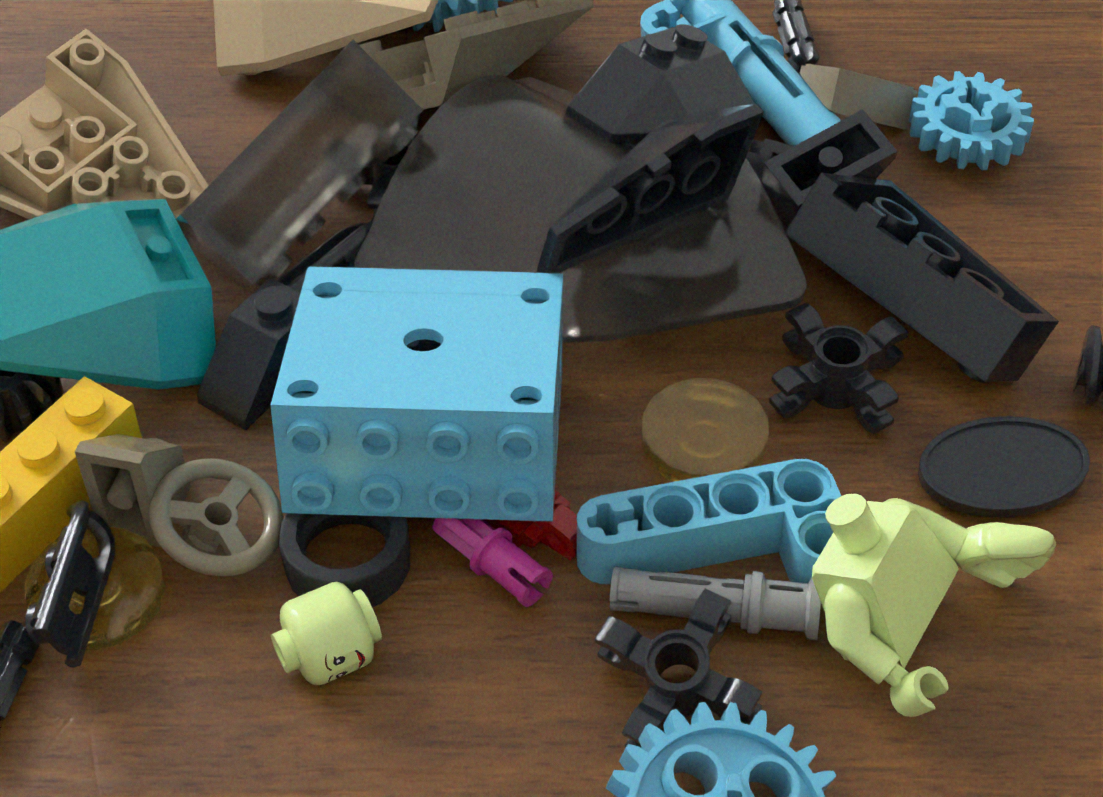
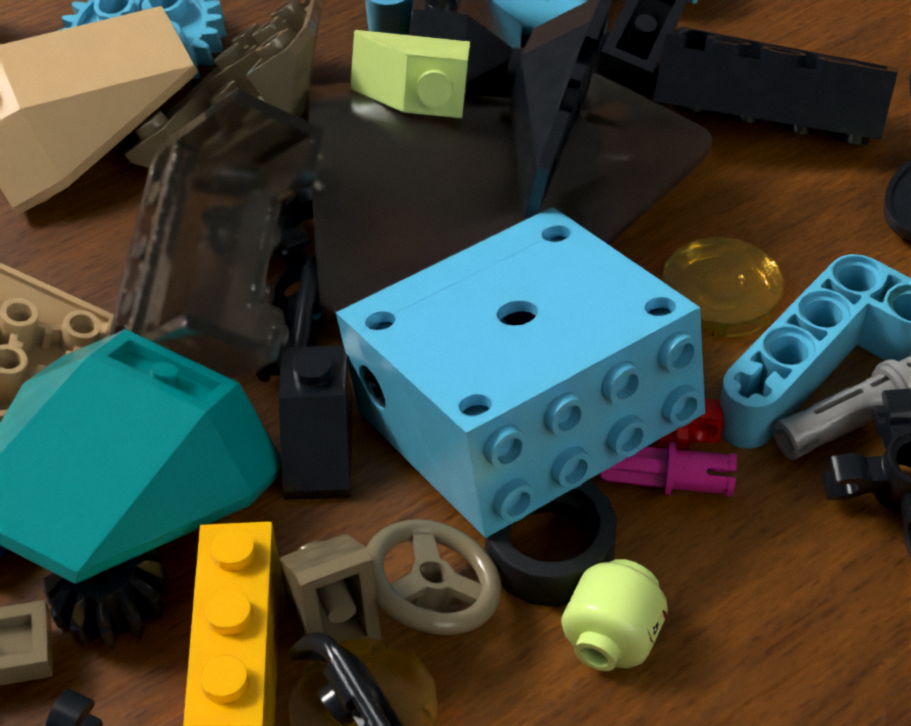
camera: 35 degrees left, 0 degrees up
black pin [769,303,909,434] -> none
none -> yellowish green slope [350,30,470,118]

